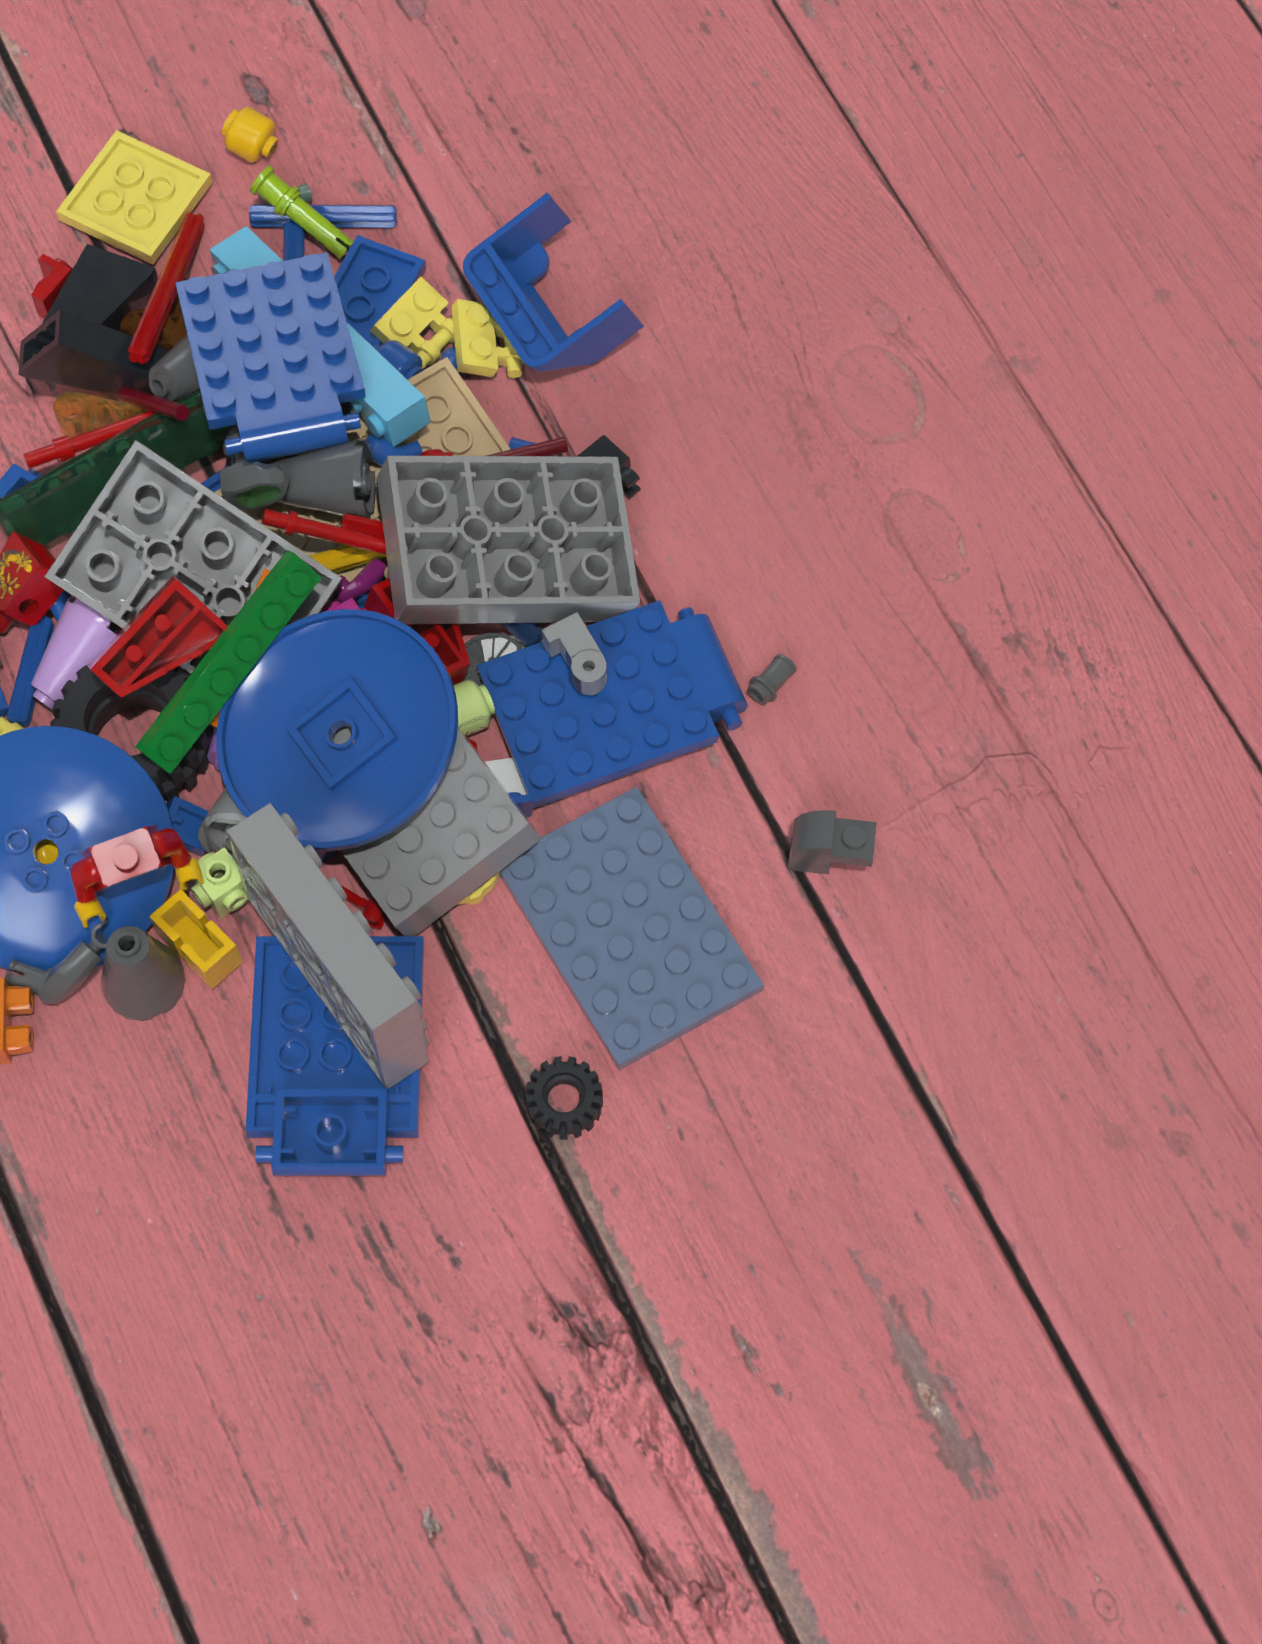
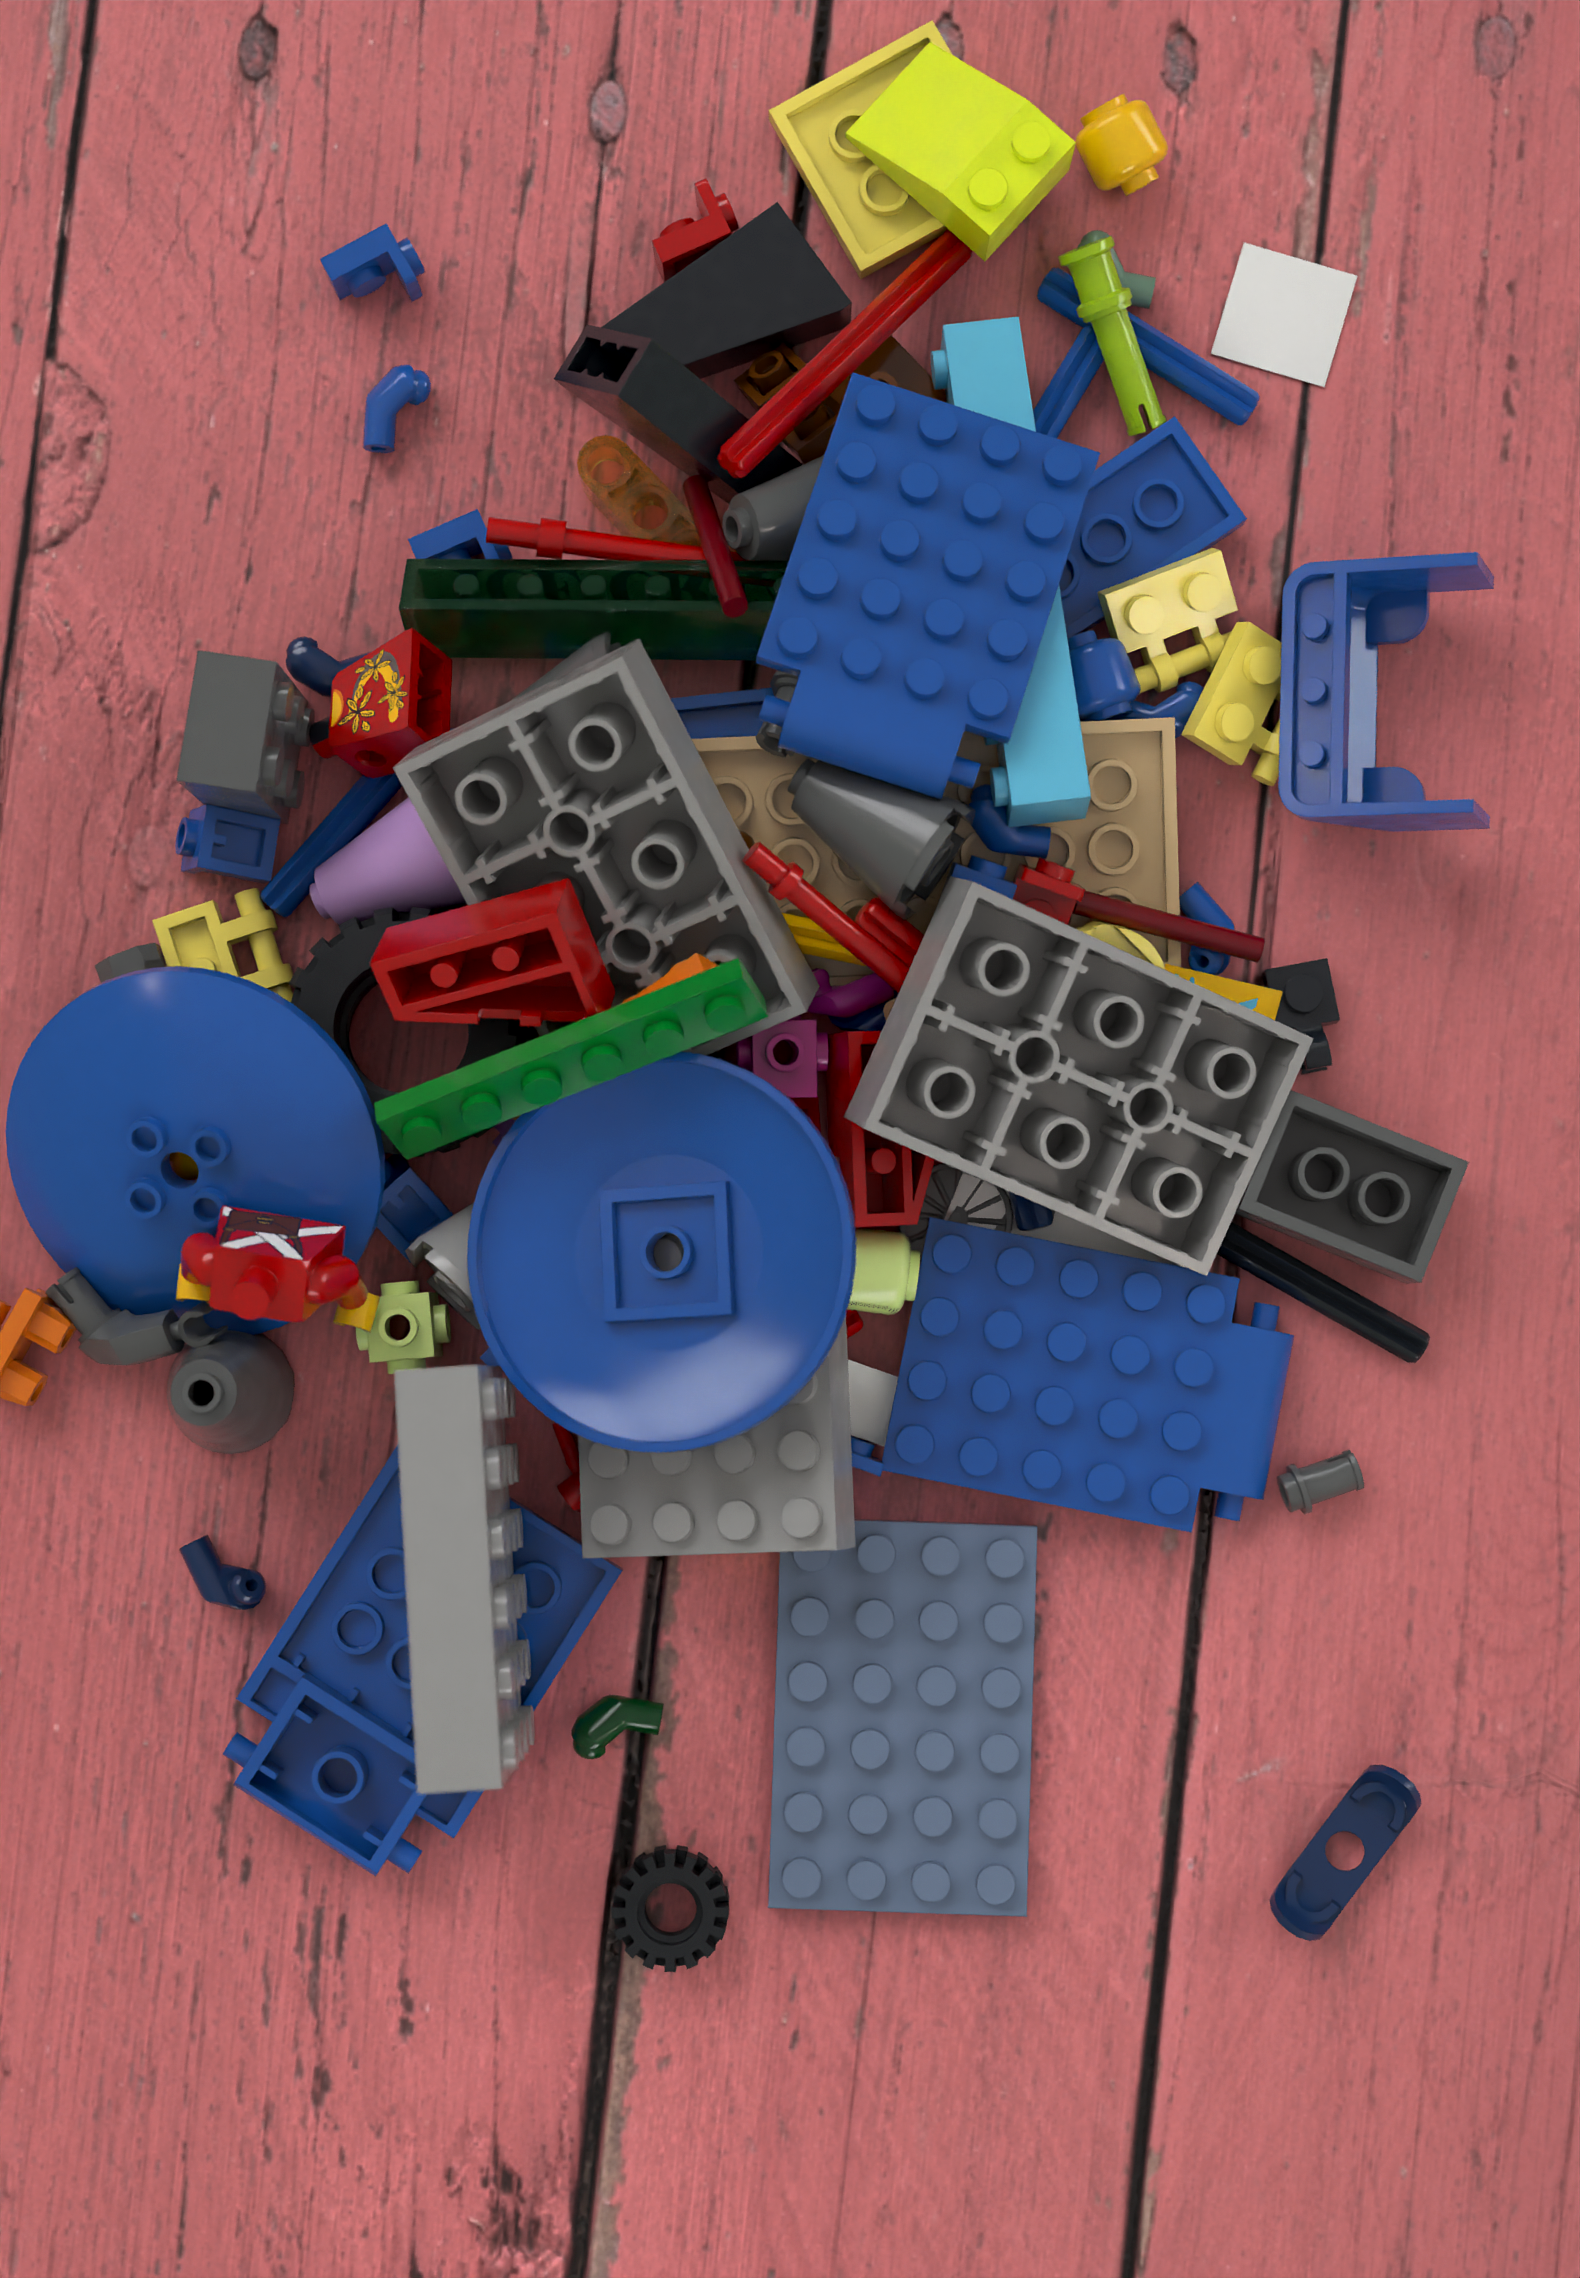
camera: 35 degrees right, 20 degrees up
yellow piece [149,889,243,990] -> none
dark grey rock [220,460,290,510] -> none
light grey leg [542,612,607,695] -> none
dark grey brick [788,810,877,875] -> none
none -> dark blue arm [179,1535,266,1610]
none -> dark green arm [571,1695,664,1759]
none -> neon yellow slope [845,42,1076,261]
none -> white sticker [1211,243,1357,387]
none -> black axle [1217,1222,1430,1363]
none -> dark grey brick [1235,1090,1469,1284]
none -> dark blue piece [1269,1765,1422,1941]

